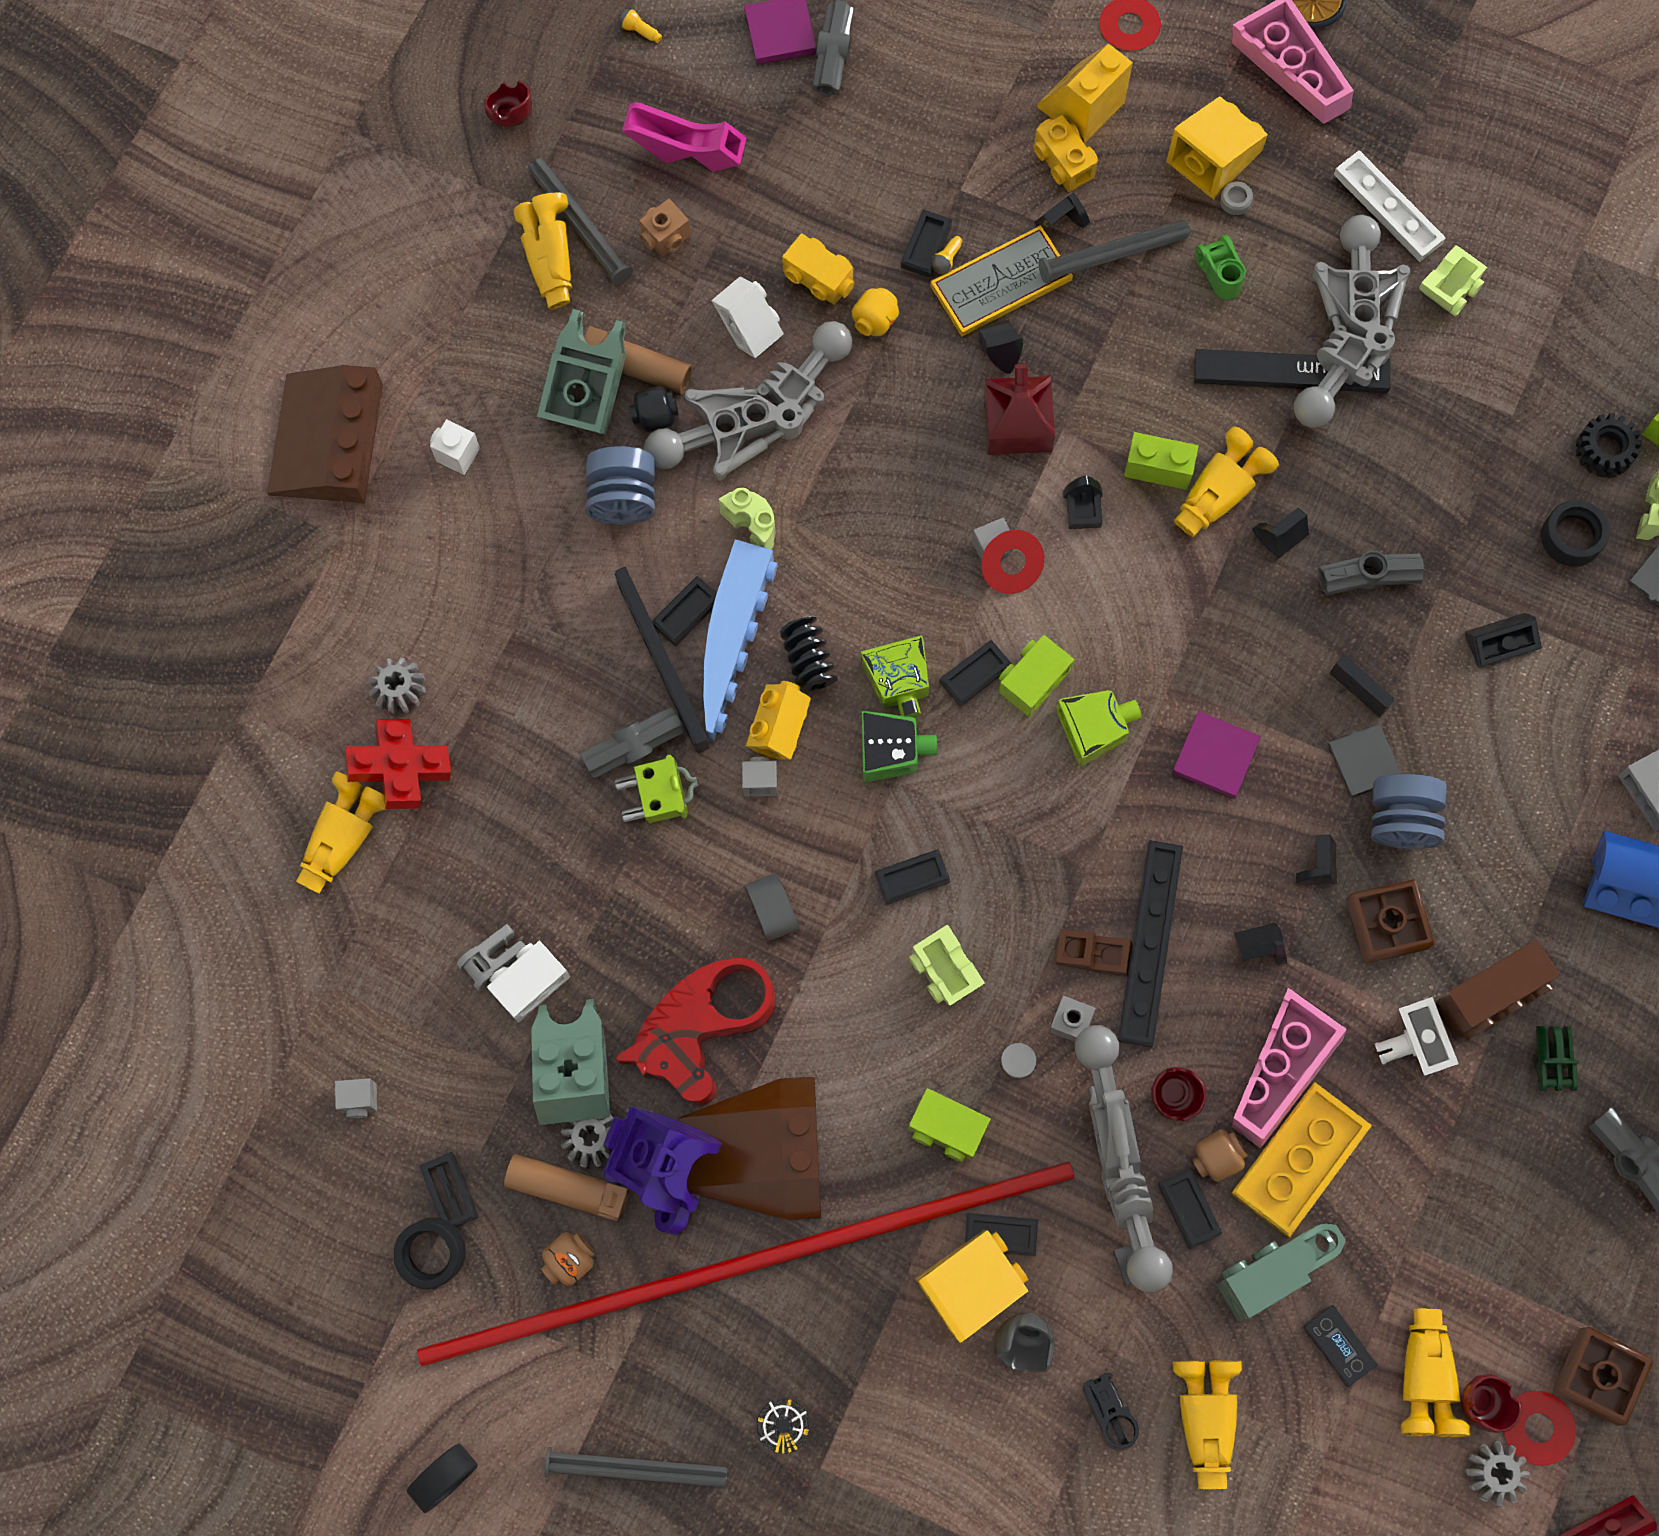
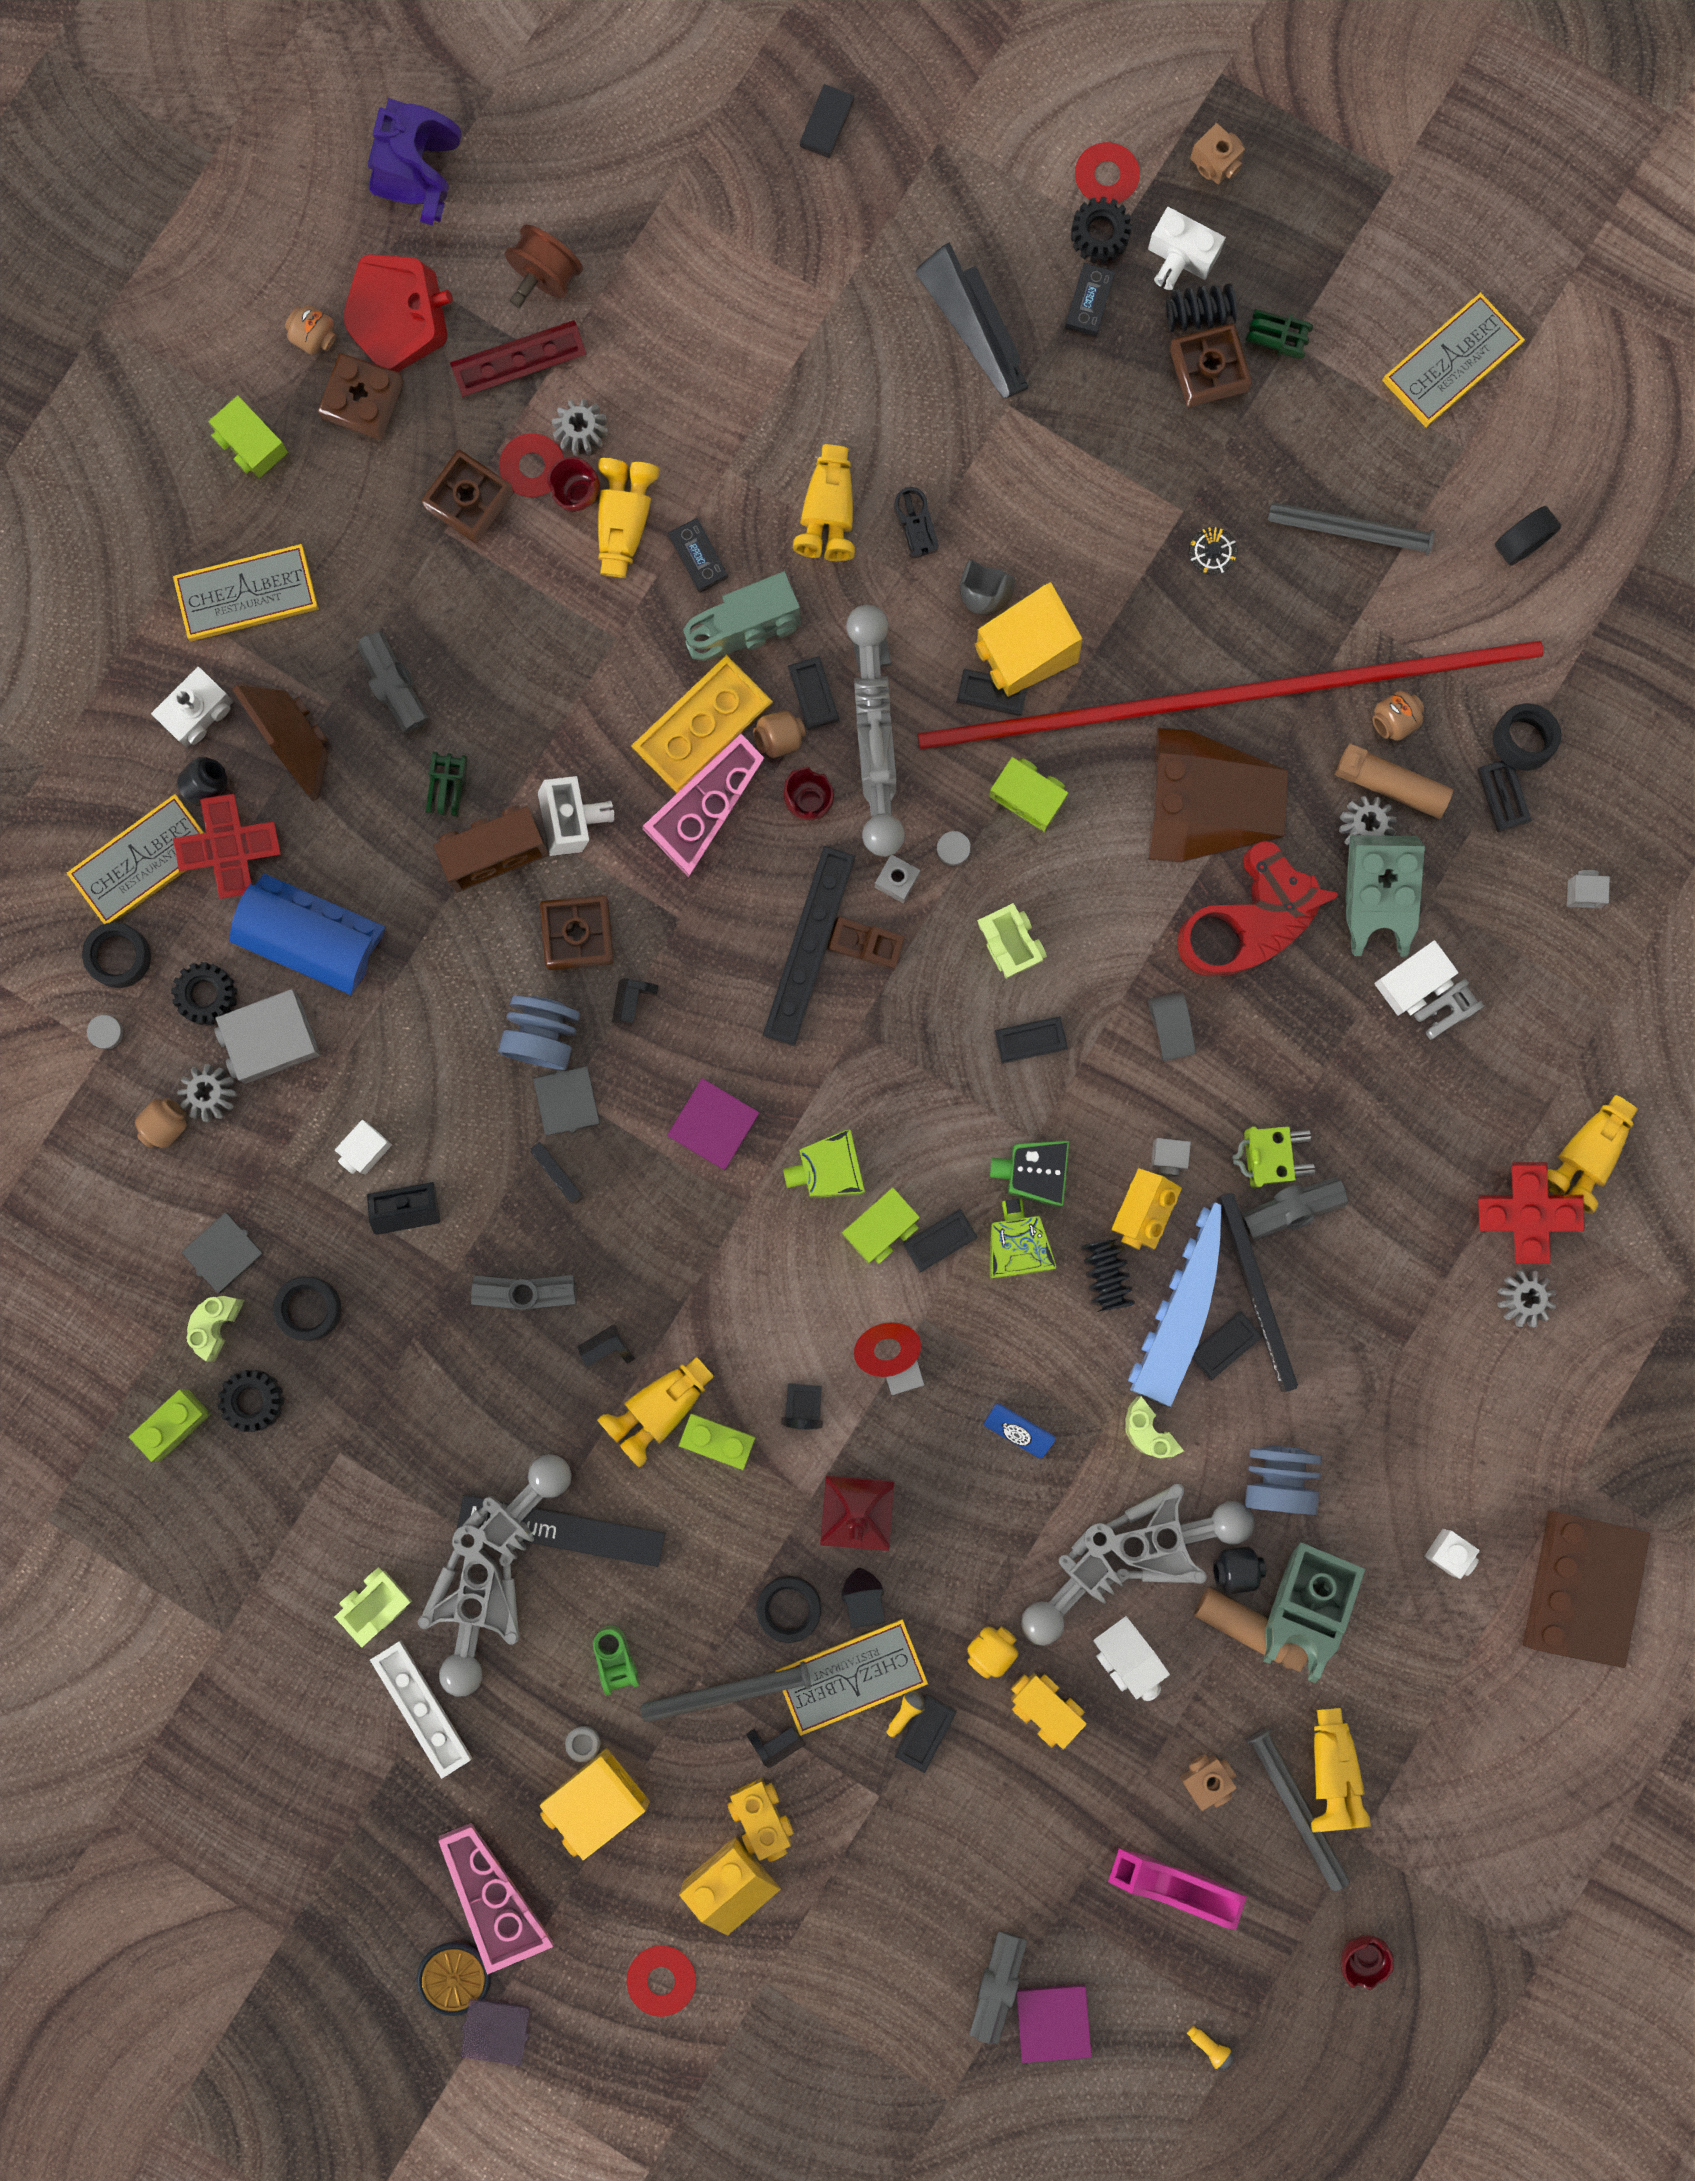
camera: 175 degrees left, 10 degrees up
dark purple animal [604,1106,722,1235] -> none
black tile [1234,923,1287,966] -> none
none -> white brick [335,1120,392,1175]
none -> black tyre [756,1576,821,1643]
none -> blue slope [984,1403,1056,1458]

